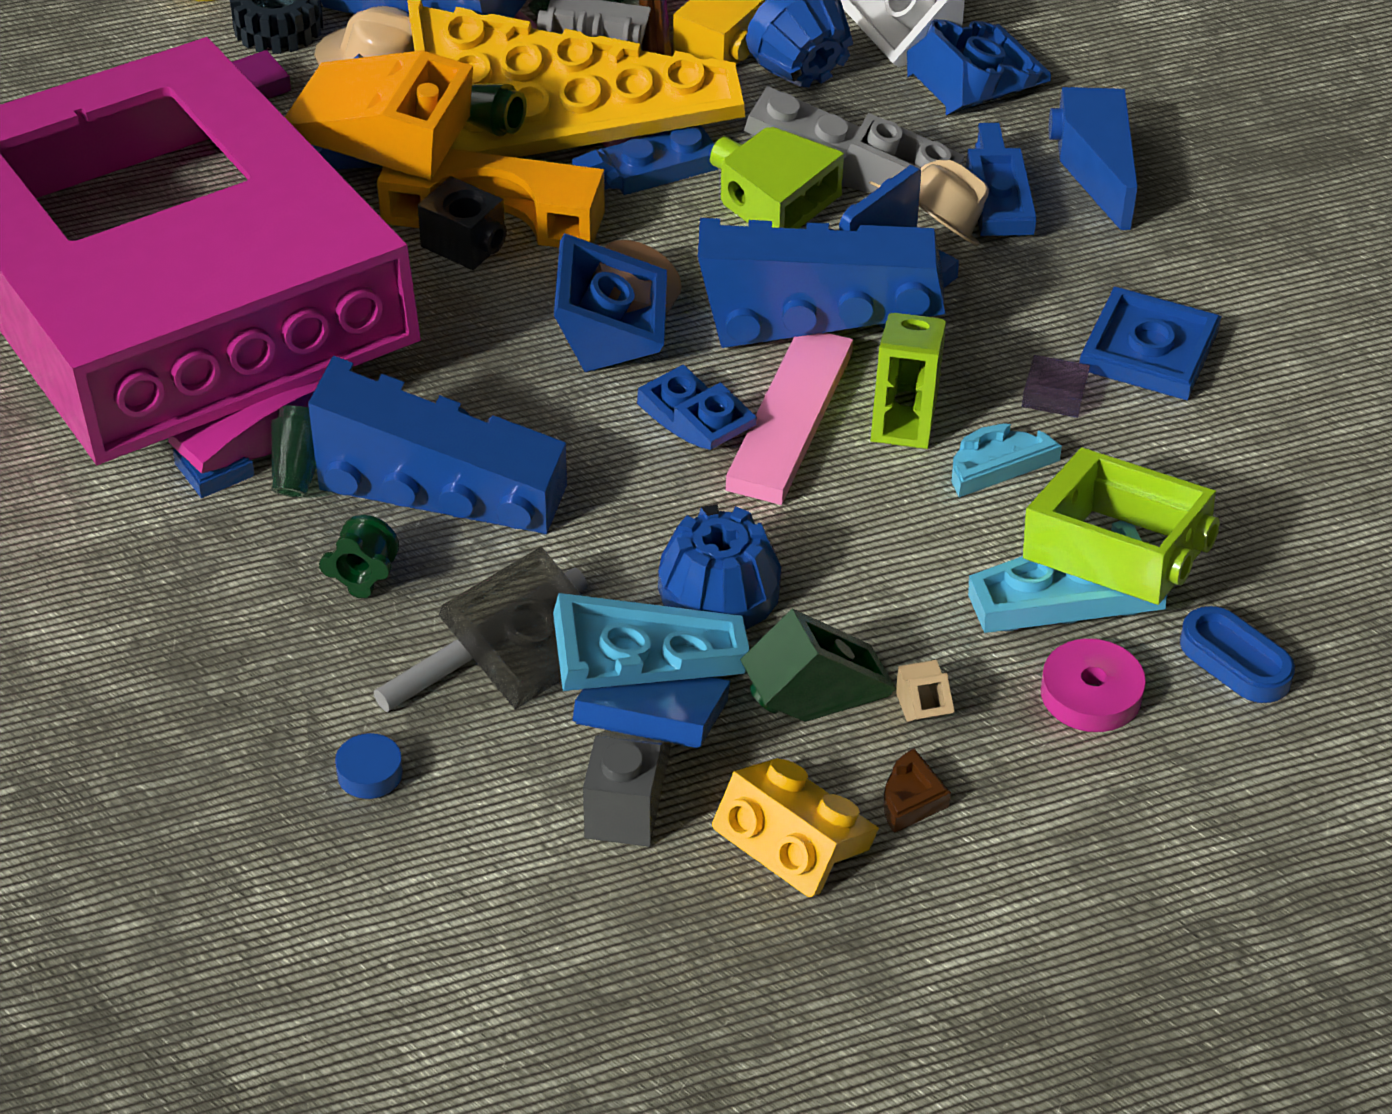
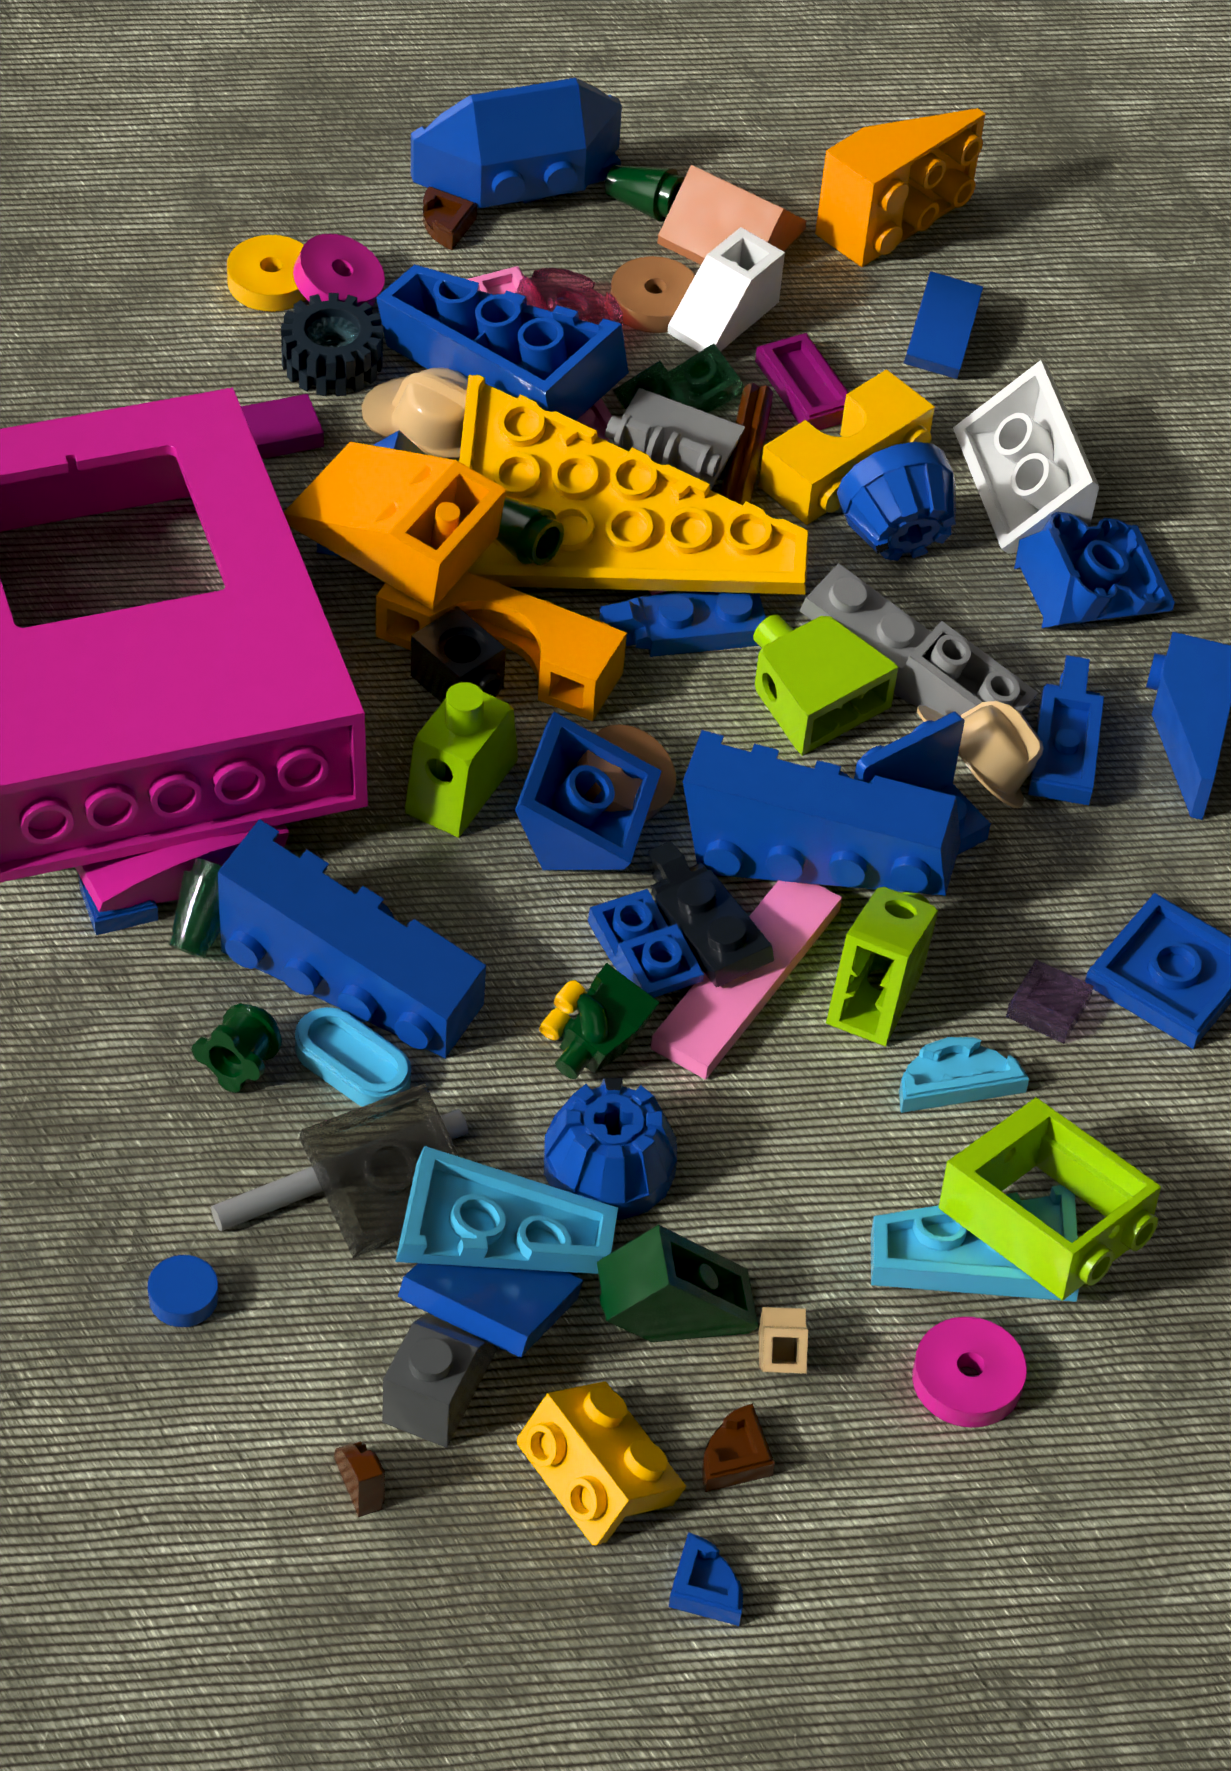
camera: 10 degrees right, 5 degrees up
blue tile [1180,606,1295,703] -> none
none -> medium azure tile [295,1007,411,1110]
none -> reddish brown tile [334,1441,385,1517]
none -> lime torso [405,682,518,838]
none -> dark green piece [539,963,659,1079]
none -> black hinge [648,841,774,988]
none -> blue tile [668,1532,743,1626]

